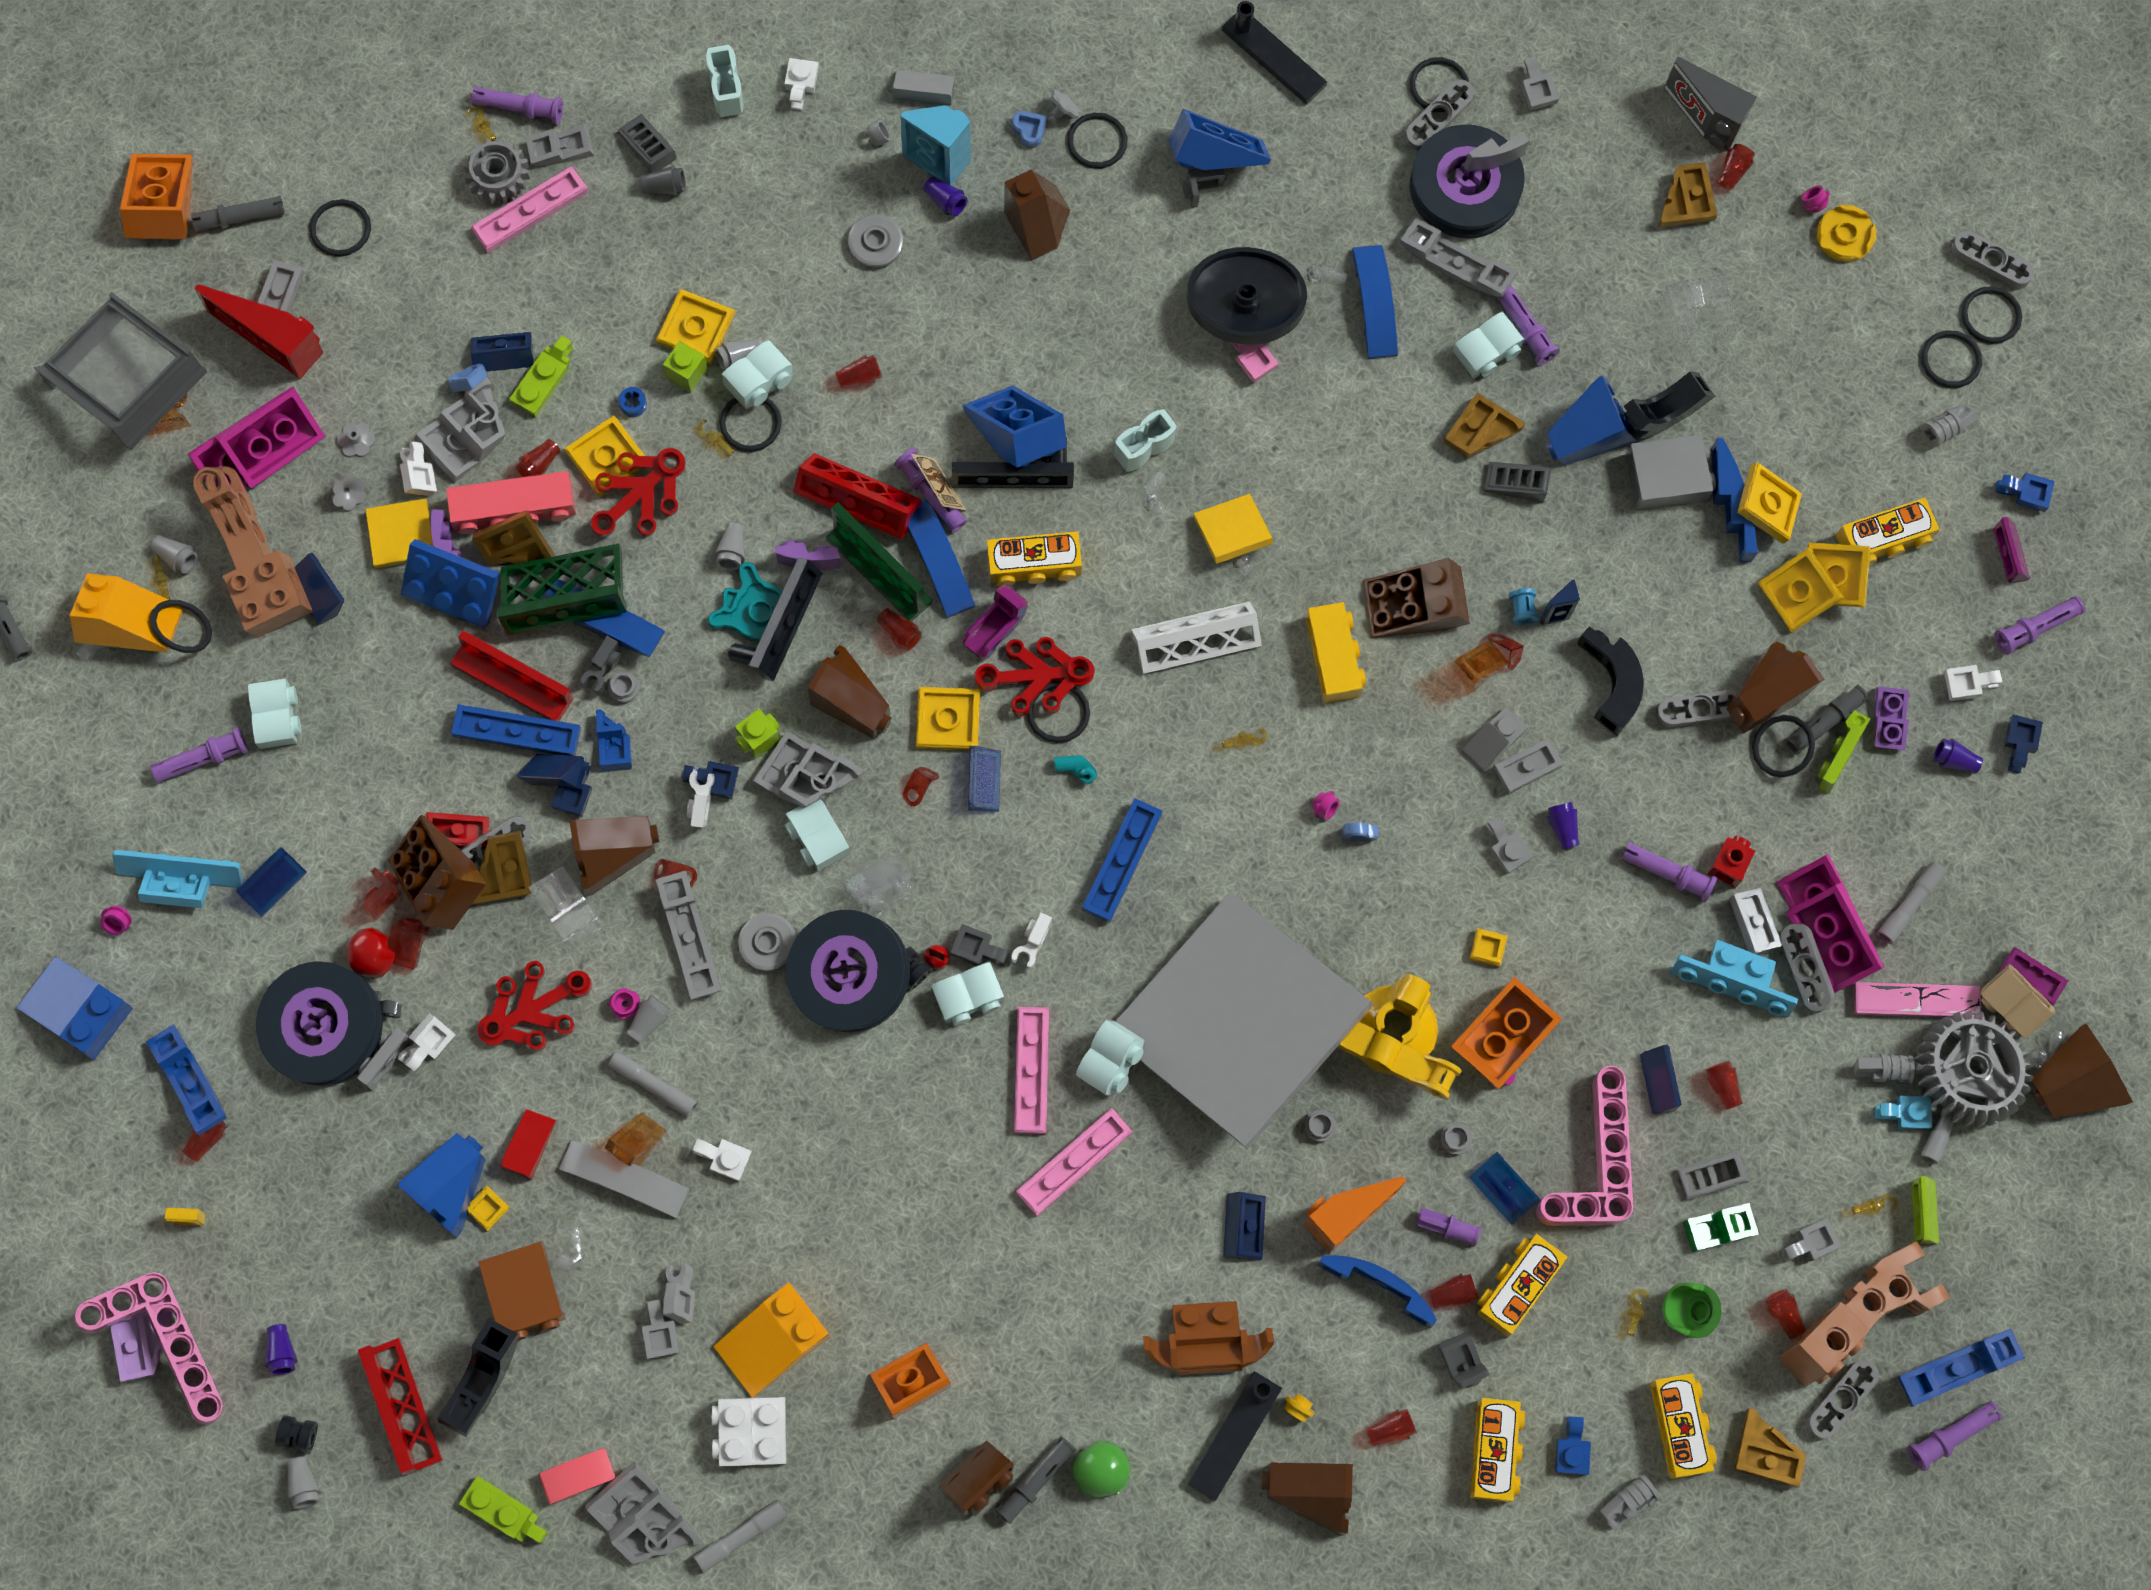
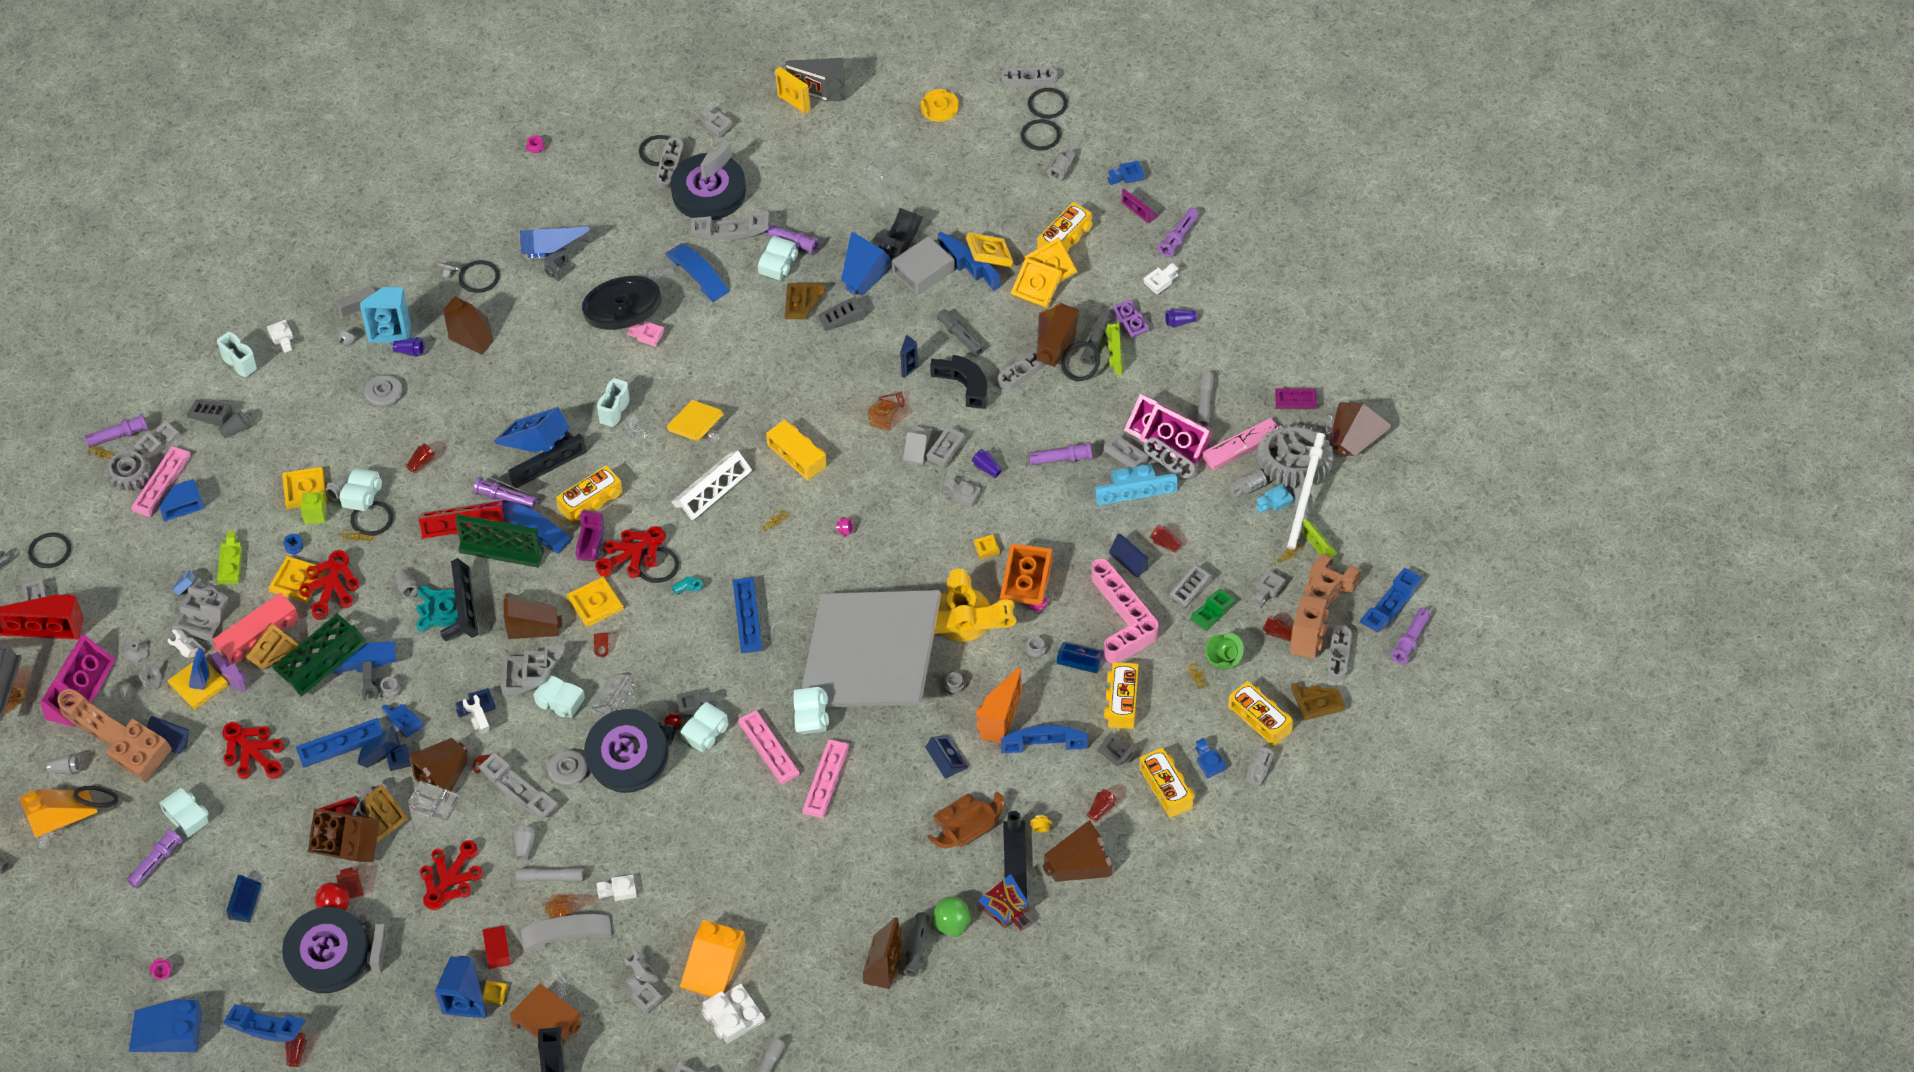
camera: 25 degrees left, 20 degrees down
medium azure bracket [112,850,243,908] -> none
clear yellow hand [152,556,171,600] -> none
clear red bracket [361,867,402,921] -> none
white plate [398,1013,456,1071] -> none
blue plate [400,539,500,628] -> none
red fence [450,630,573,721] -> none
dark blue slope [471,332,534,372] -> none
clear red cone [516,439,561,477] -> none
dark pink plate [609,988,640,1019] -> none
lime brick [735,708,780,759] -> none
medium lavender slope [775,540,841,570] -> none
orange slope [870,1343,951,1419] -> none
clear red cone [877,608,922,651] -> none
clear blue slope [968,746,1001,811] -> none
medium blue tile [1012,111,1047,148] -> none
white plate [1012,913,1052,970] -> none
black piece [1222,1,1327,105] -> none
medium blue tile [1341,823,1379,841] -> none
reddish brown slope [1363,558,1470,638] -> none
medium lavender axle [1416,1208,1481,1247] -> none
clear red cone [1429,1273,1479,1309] -> none
dark azure bush [1508,588,1540,626] -> none
pearl gold wing [1659,162,1717,228] -> none
red brick [1708,836,1756,888] -> none
clear red cone [1717,144,1755,190] -> none
dark pink plate [1801,185,1830,213] -> none
tan brick [1981,964,2055,1039] -> none
dark blue plate [2004,714,2043,773] -> none
none -> blue slope [159,479,204,522]
none -> blue slope [189,648,210,690]
none -> red plant [222,722,284,779]
none -> yellow tile [775,67,811,114]
none -> dark grey pin [937,309,985,357]
none -> torso [978,874,1031,931]
none -> white bar [1287,433,1325,550]

